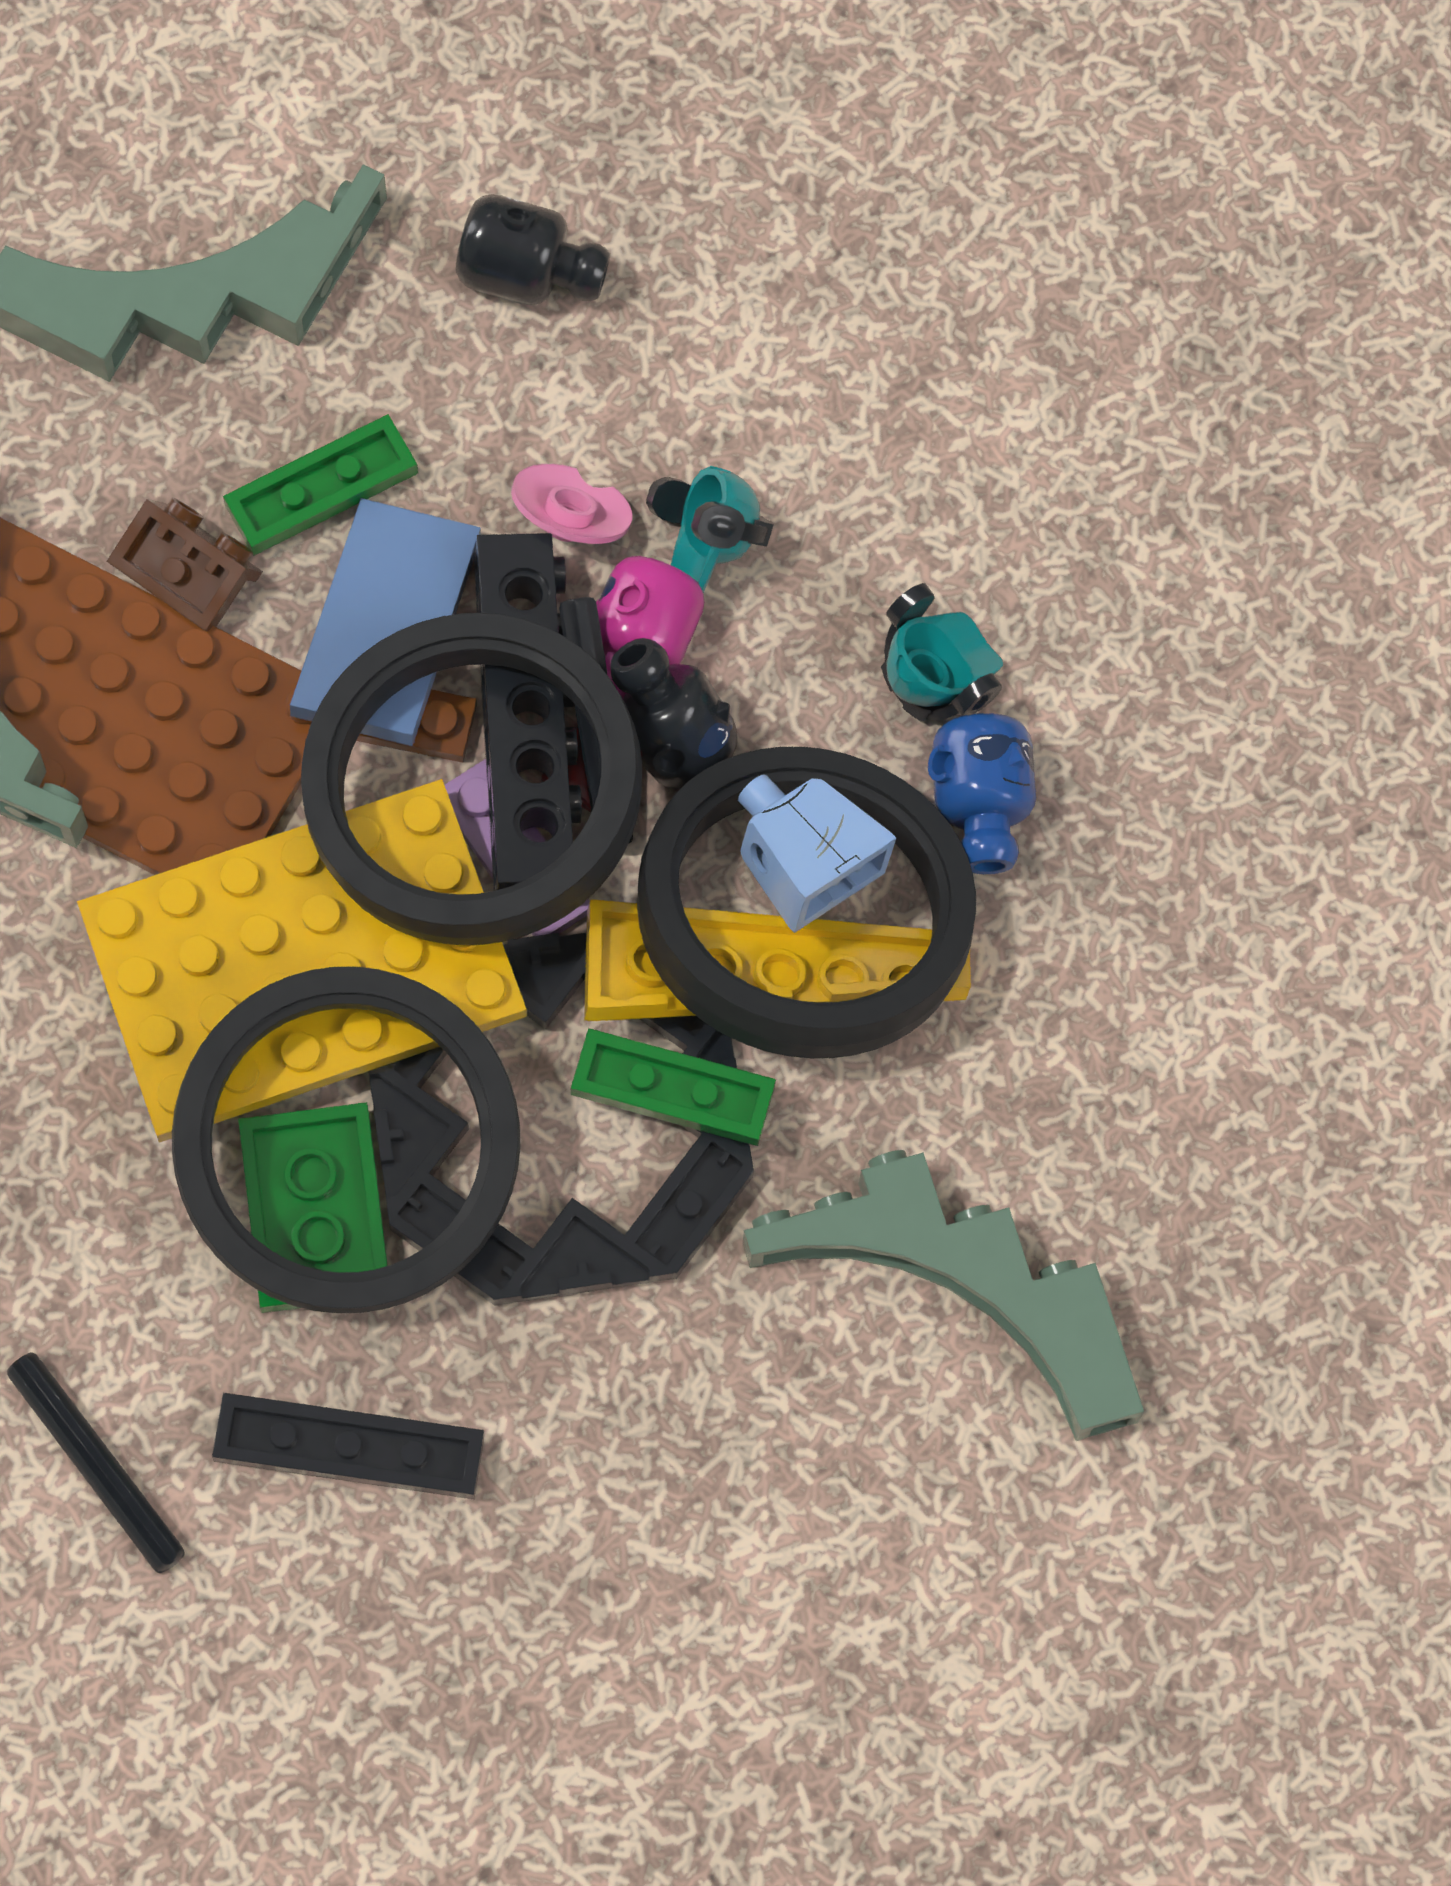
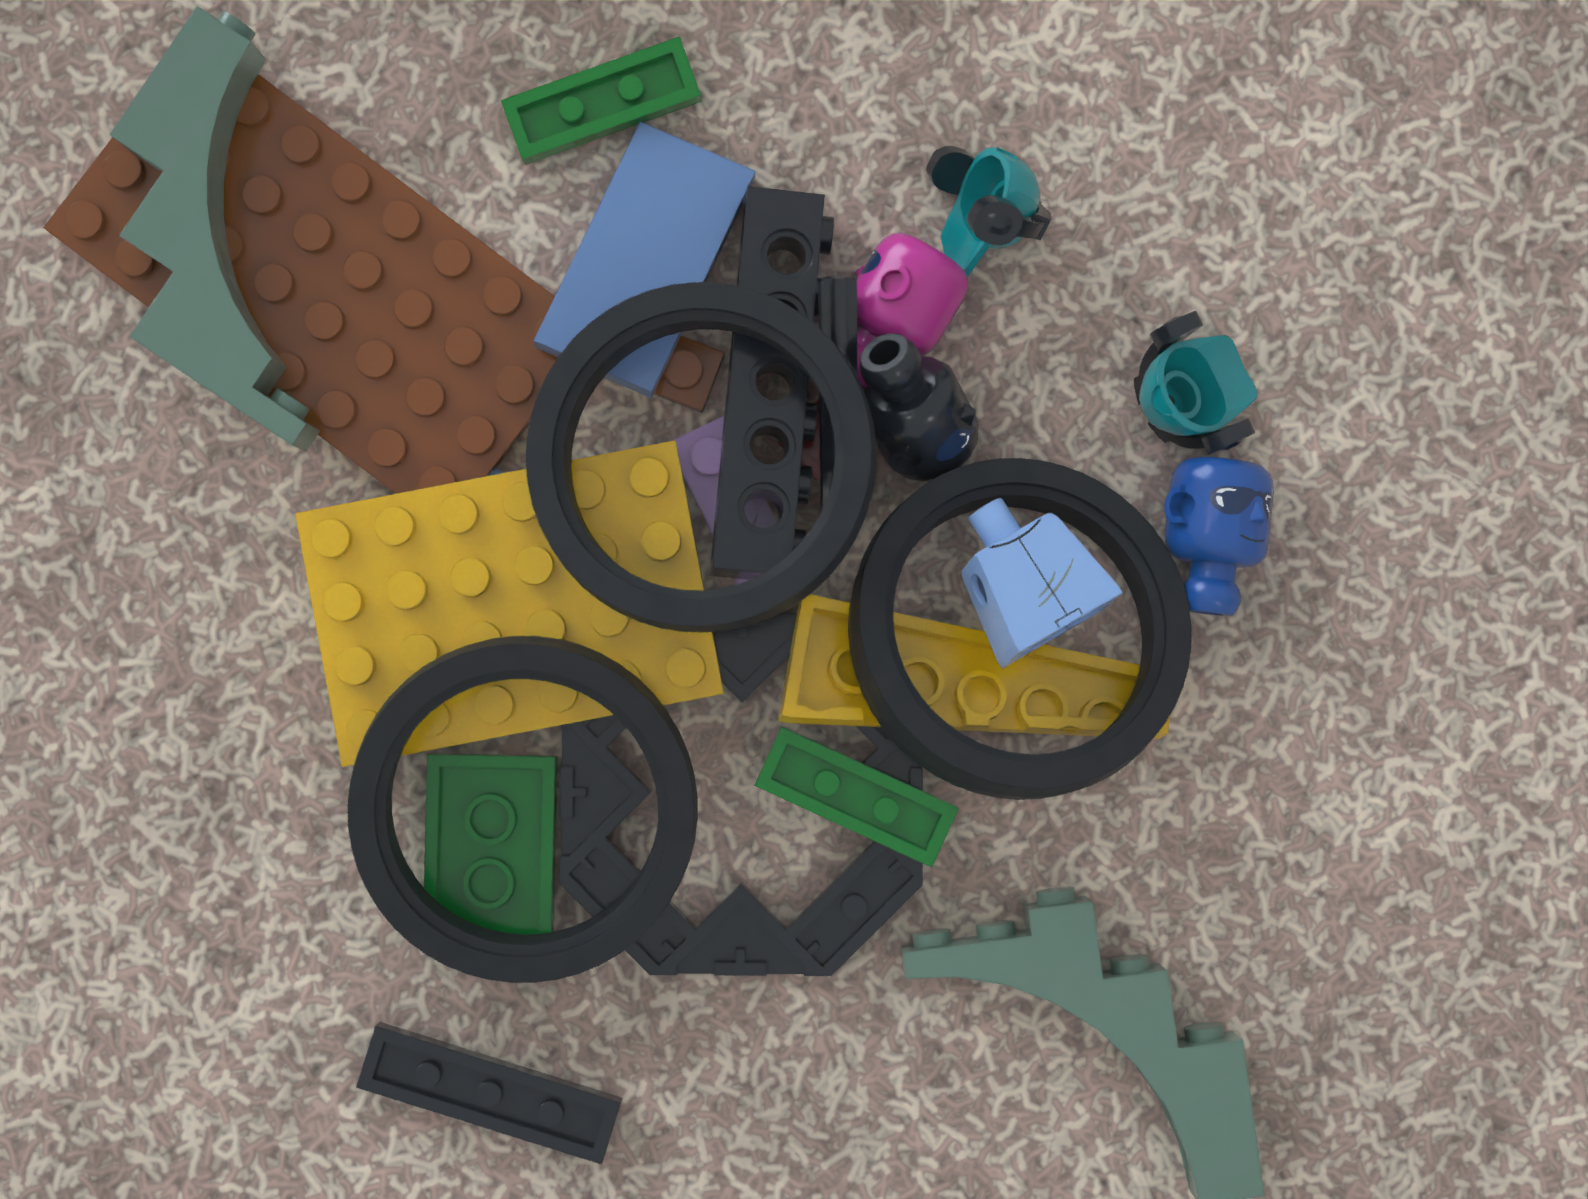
camera: 20 degrees right, 15 degrees up
black axle [7,1352,185,1573] -> none
reddish brown bracket [106,497,263,632] -> none
bright pink dish [511,464,633,544] -> none

